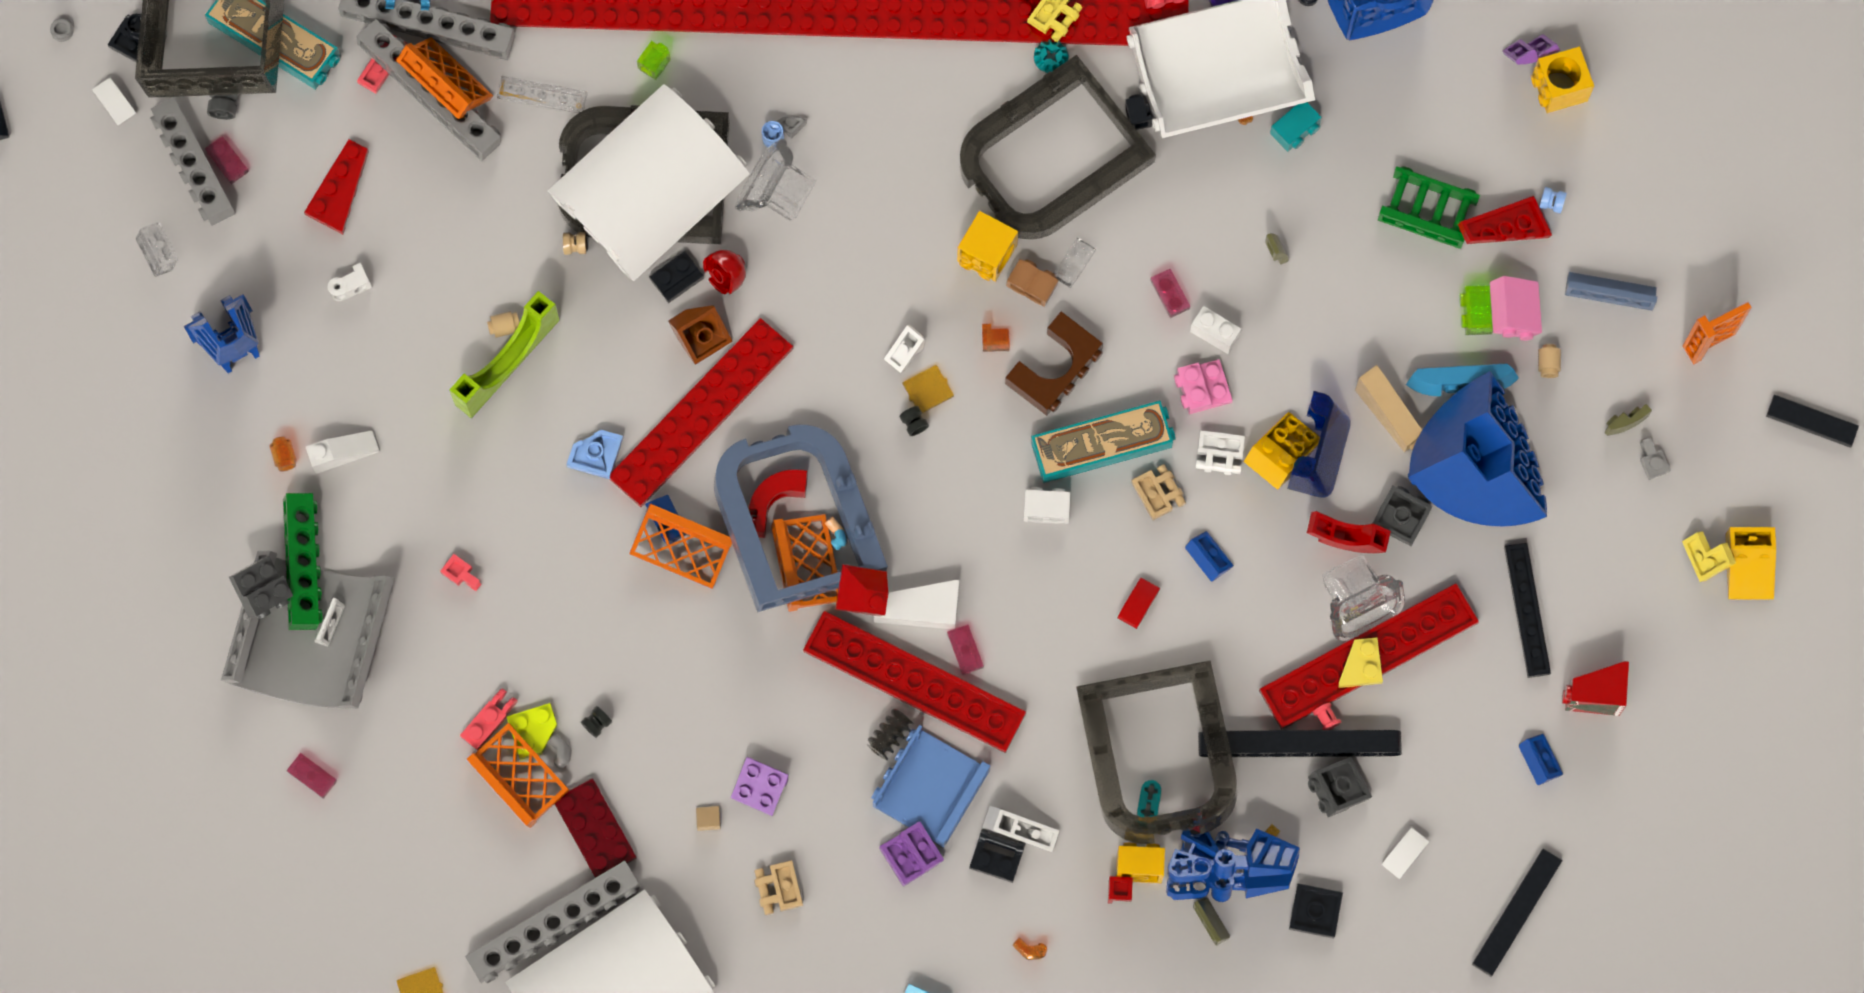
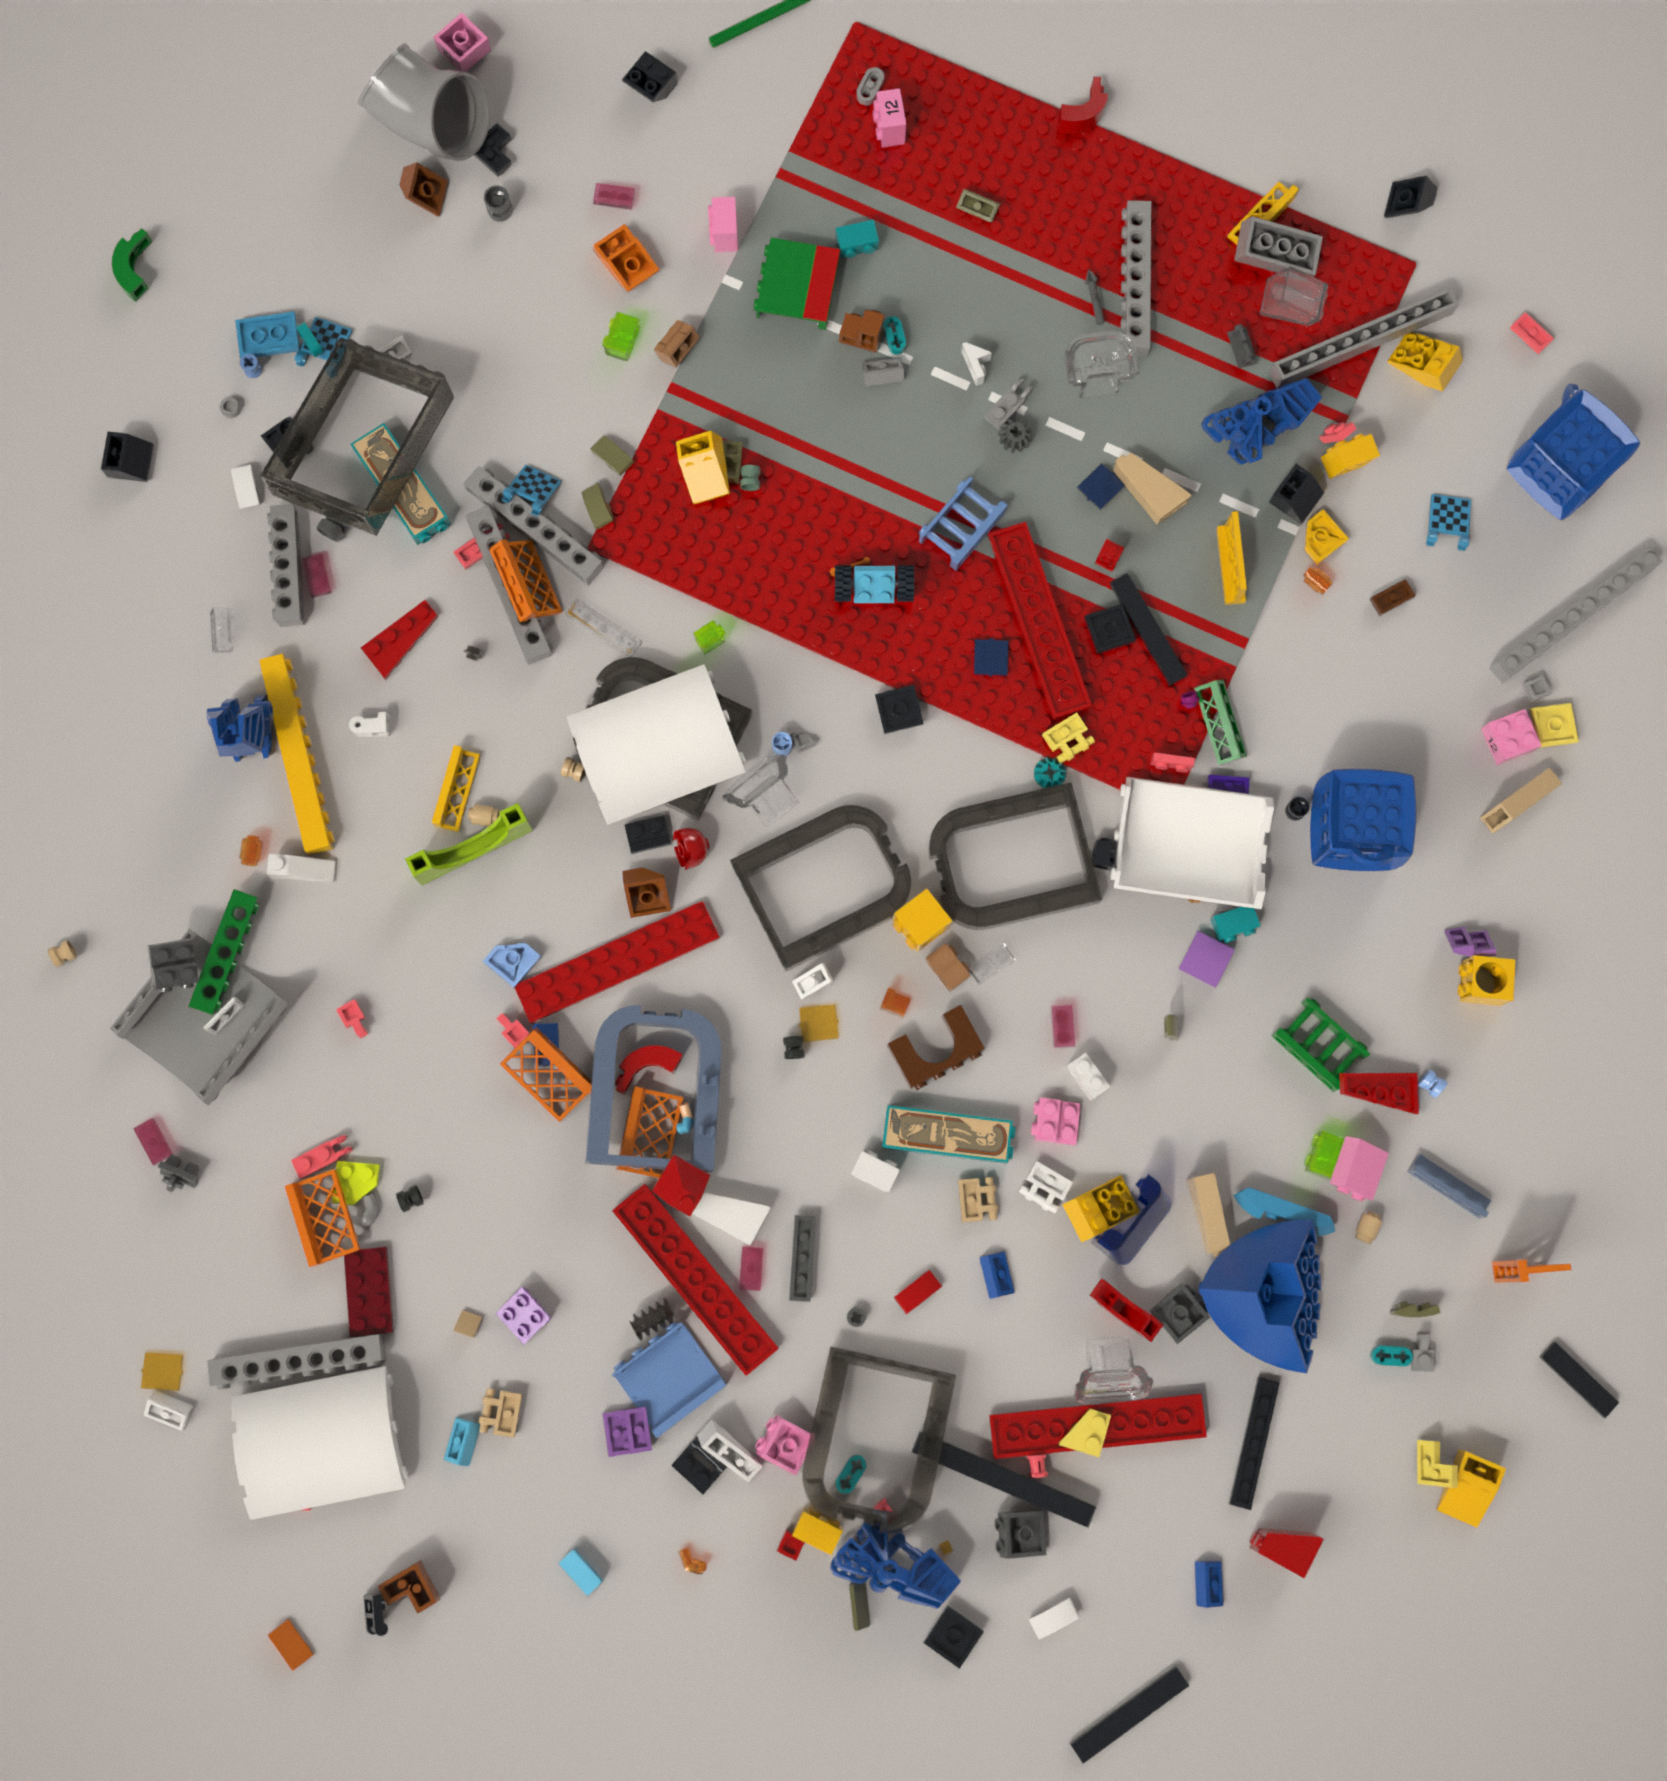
camera: 20 degrees right, 5 degrees up
none -> tan wheel [47,940,77,968]
none -> dark grey hips [158,1154,199,1192]
none -> yellow brick [259,653,335,856]
none -> yellow fence [432,745,480,832]
none -> medium azure slope [444,1417,480,1466]
none -> clear smoke plate [464,645,483,661]
none -> coral plate [496,1013,530,1048]
none -> clear smoke door [730,805,911,972]
none -> bright pink plate [755,1414,816,1475]
none -> dark grey plate [789,1215,816,1302]
none -> dark grey bush [847,1308,866,1327]
none -> black plate [875,685,924,735]
none -> medium lavender slope [1179,930,1235,988]
none -> teal beam [1370,1346,1413,1367]

